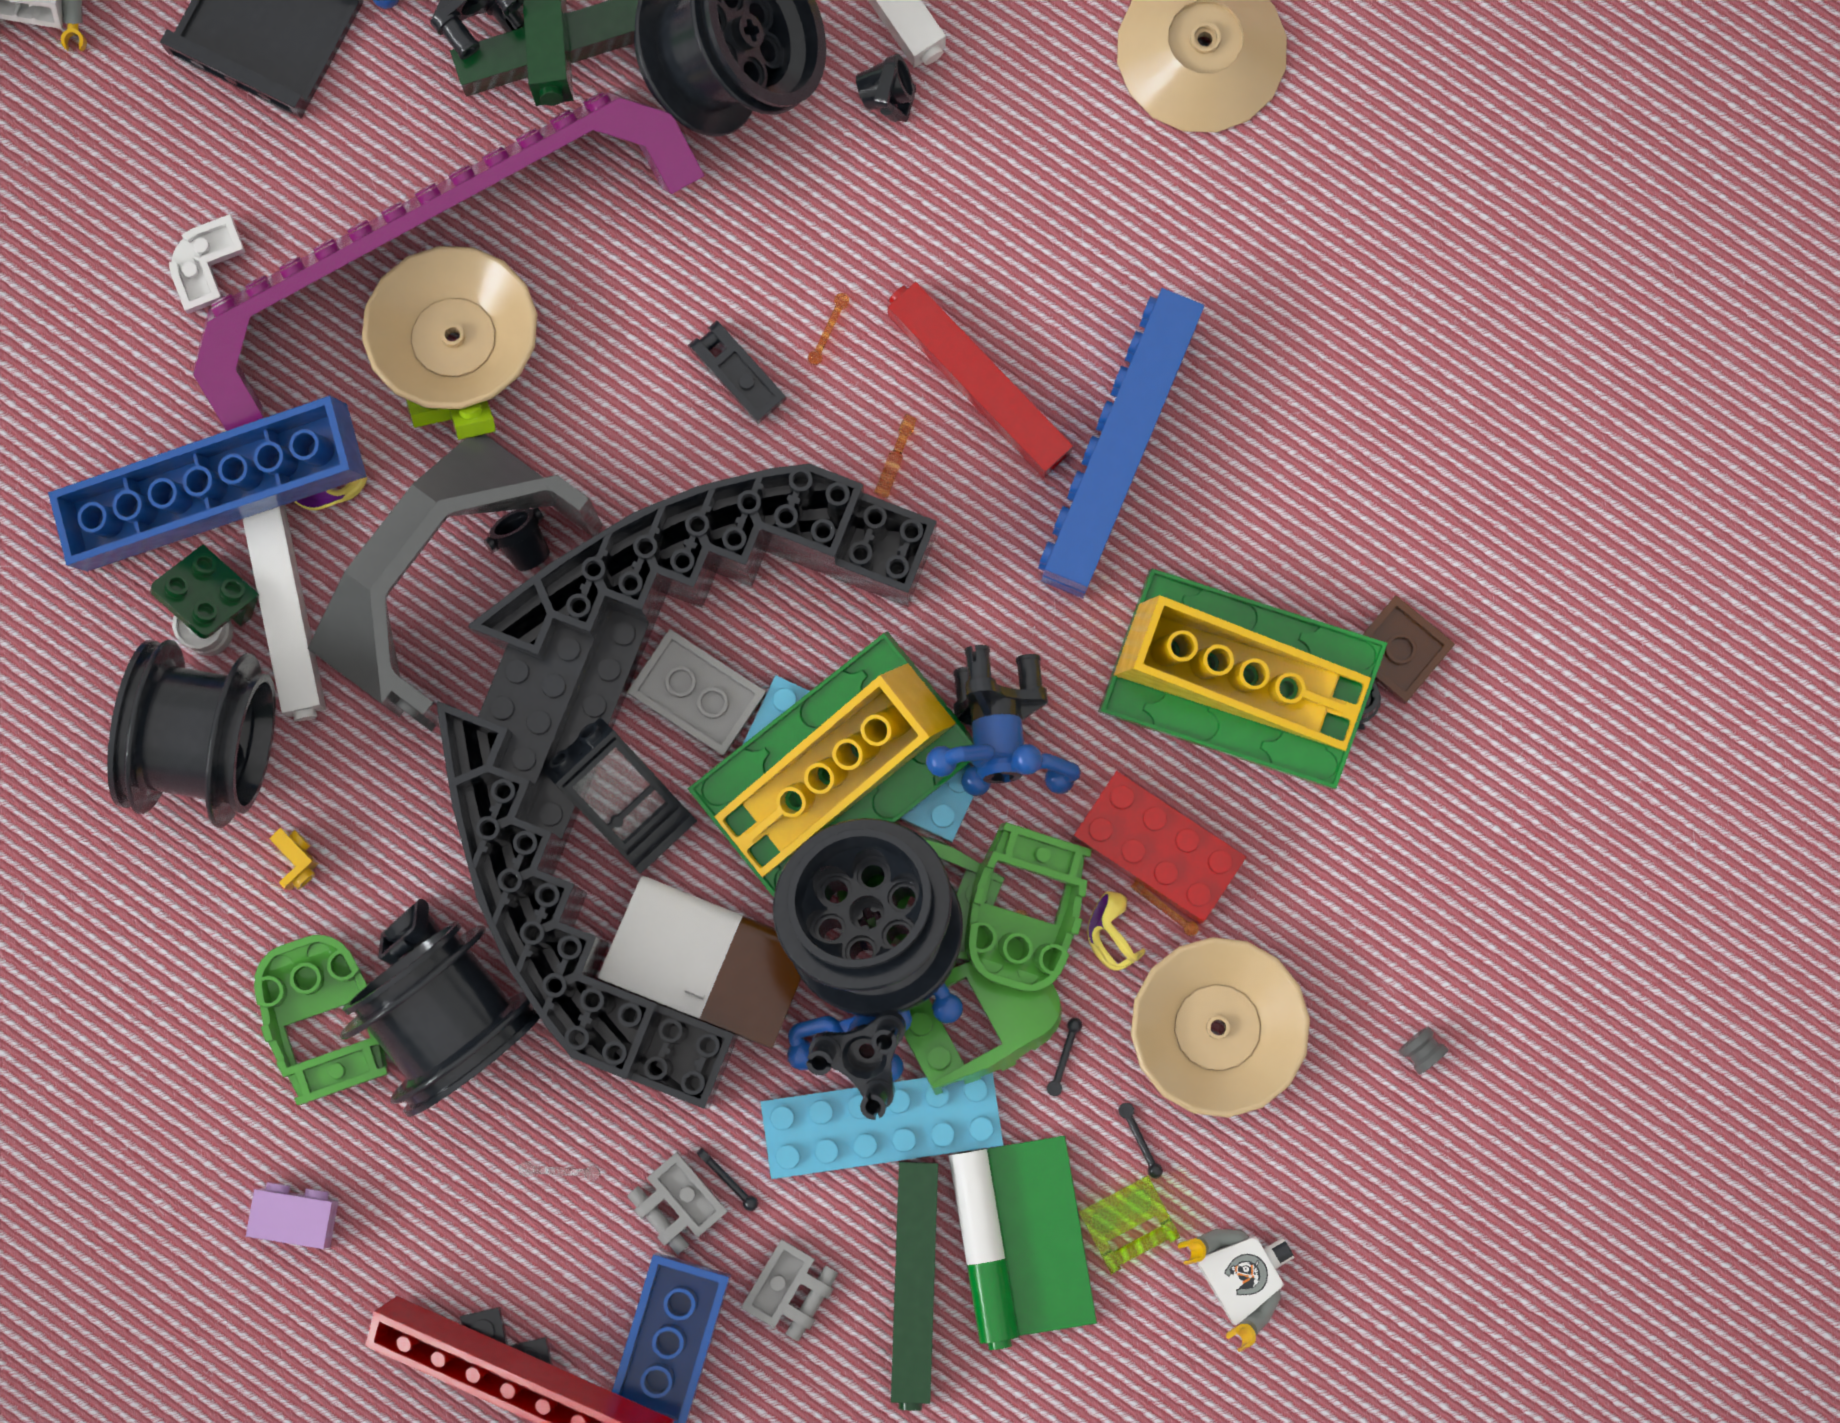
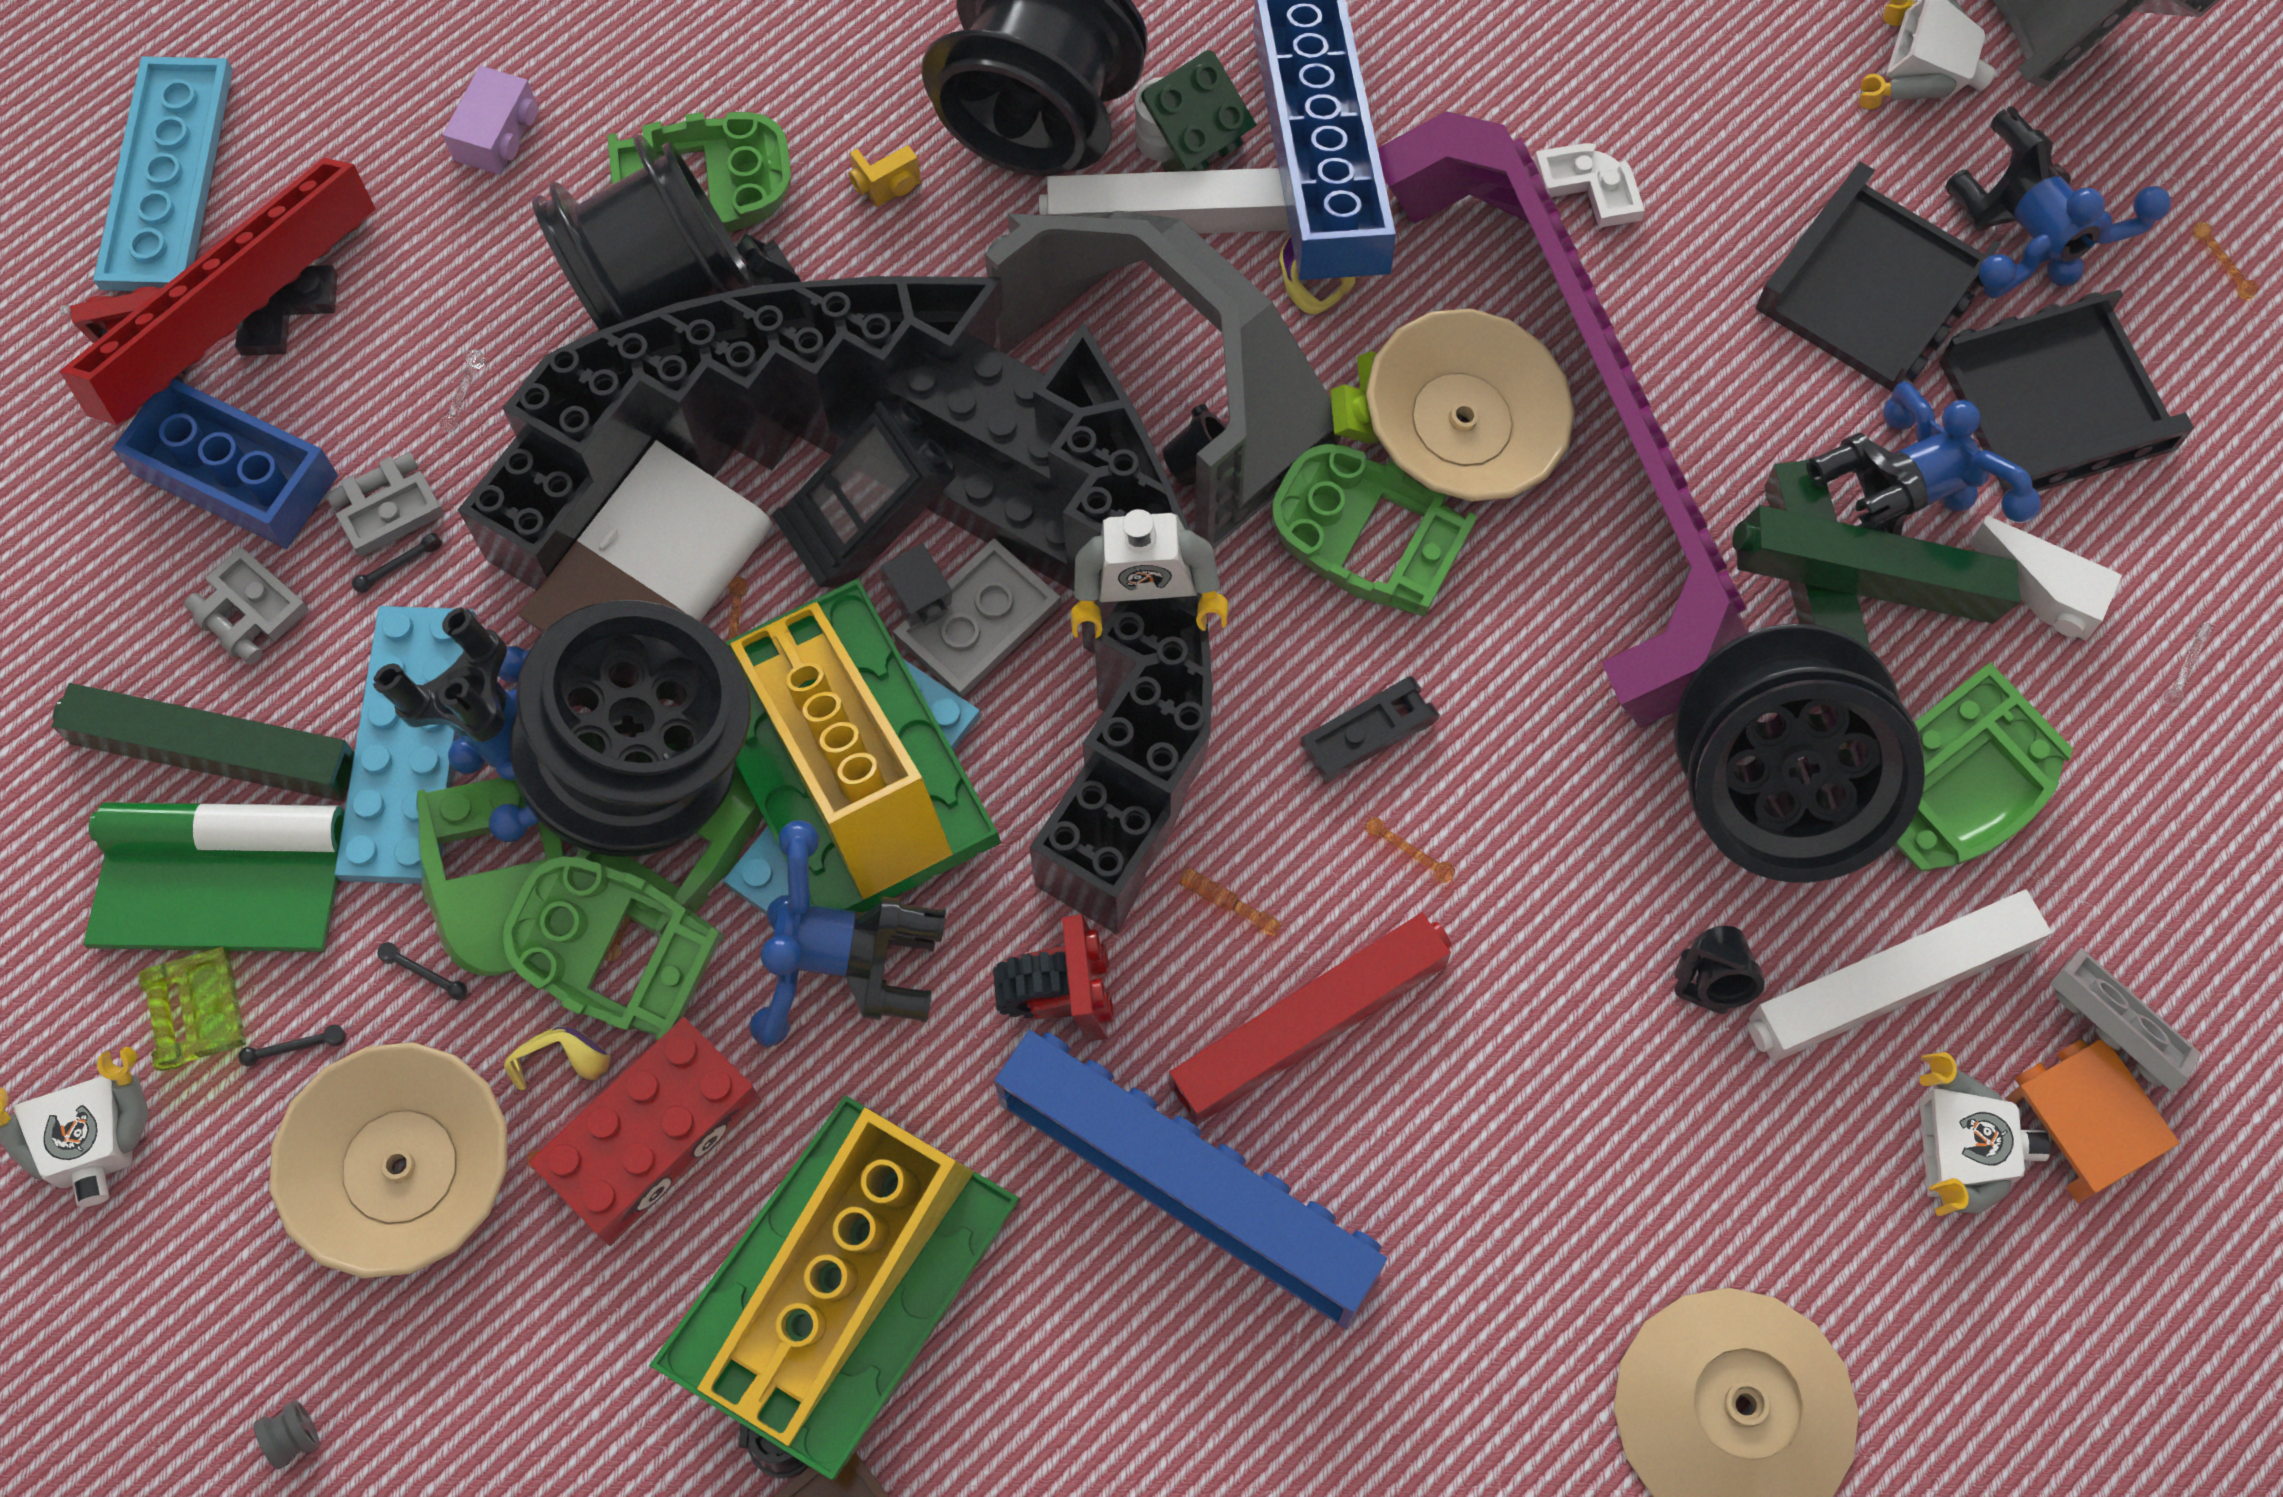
camera: 105 degrees right, 15 degrees down
none -> clear orange hinge [727,577,748,641]
none -> black brick [881,543,952,627]
none -> plate [993,914,1114,1042]
none -> torso [1070,509,1229,638]
none -> bright green slope [1273,444,1477,617]

